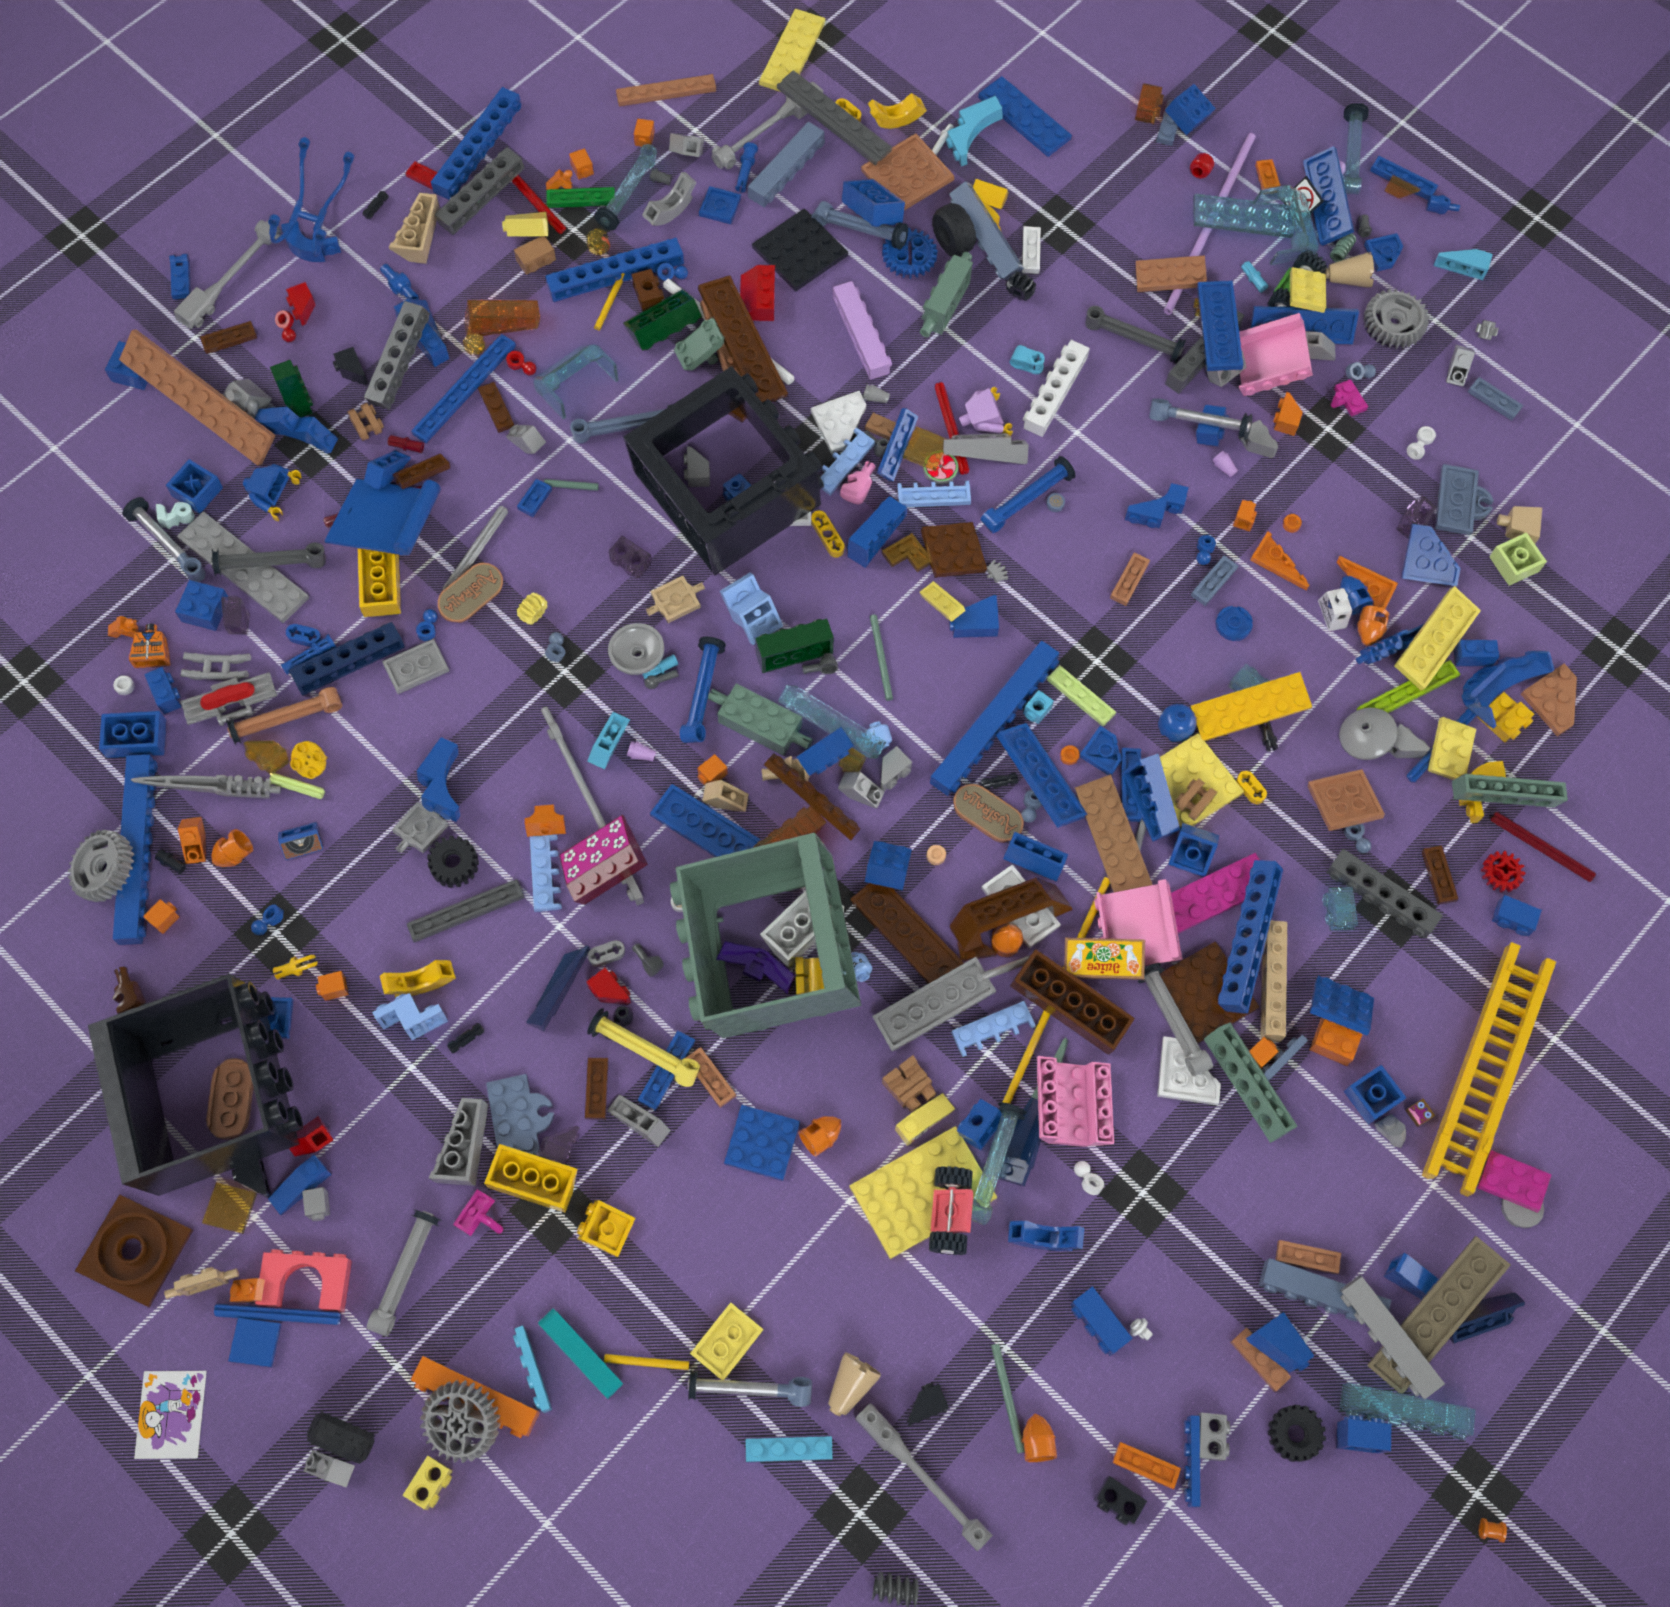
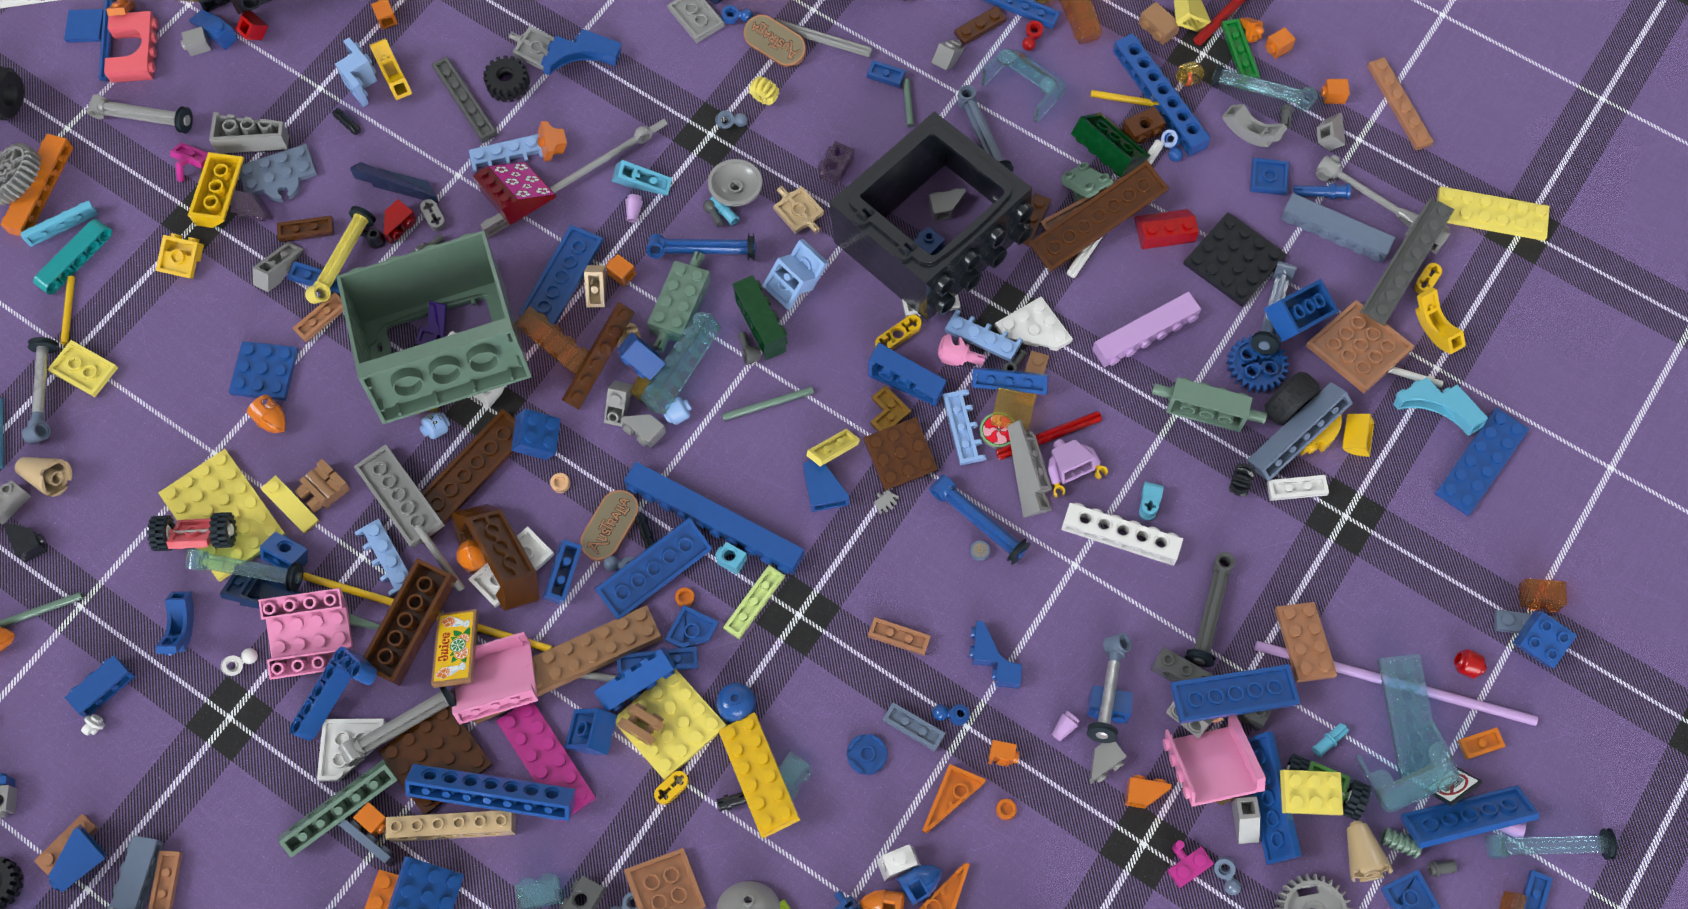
camera: 85 degrees right, 0 degrees up
light grey cone [863,384,890,404] -> none
none -> blue beam [290,646,377,741]

